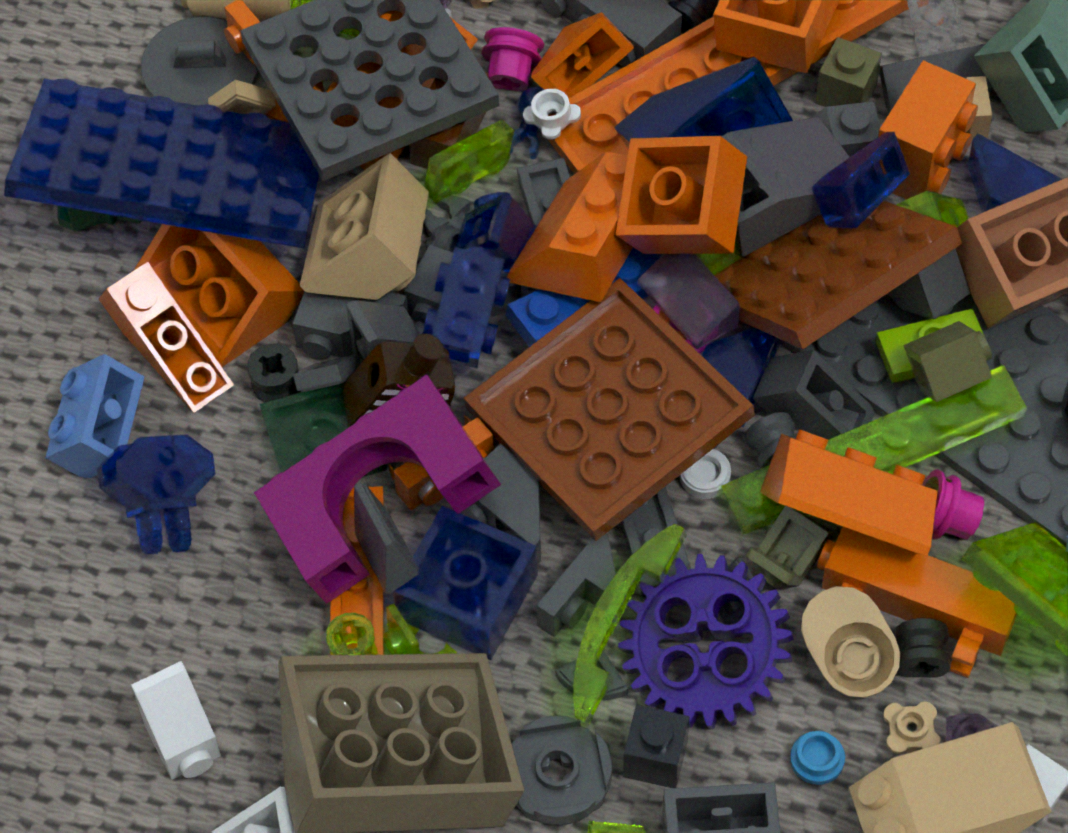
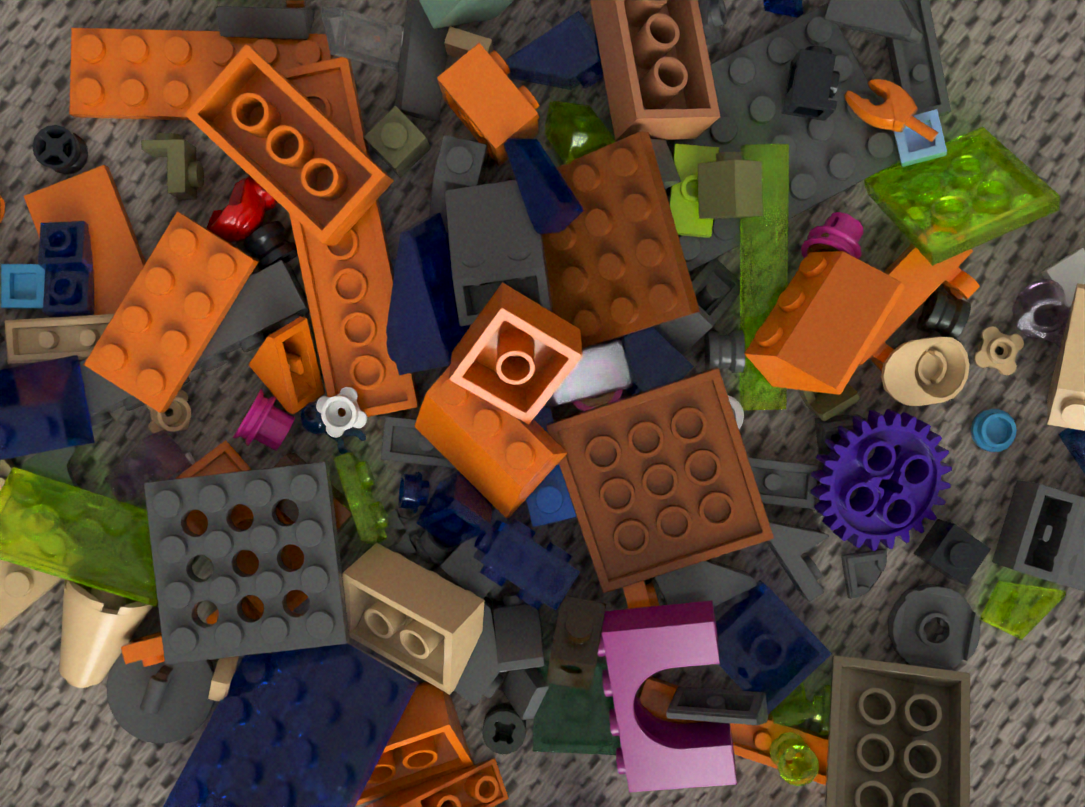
camera: 75 degrees left, 30 degrees up
clear neon green slope [573,524,687,726] -> none

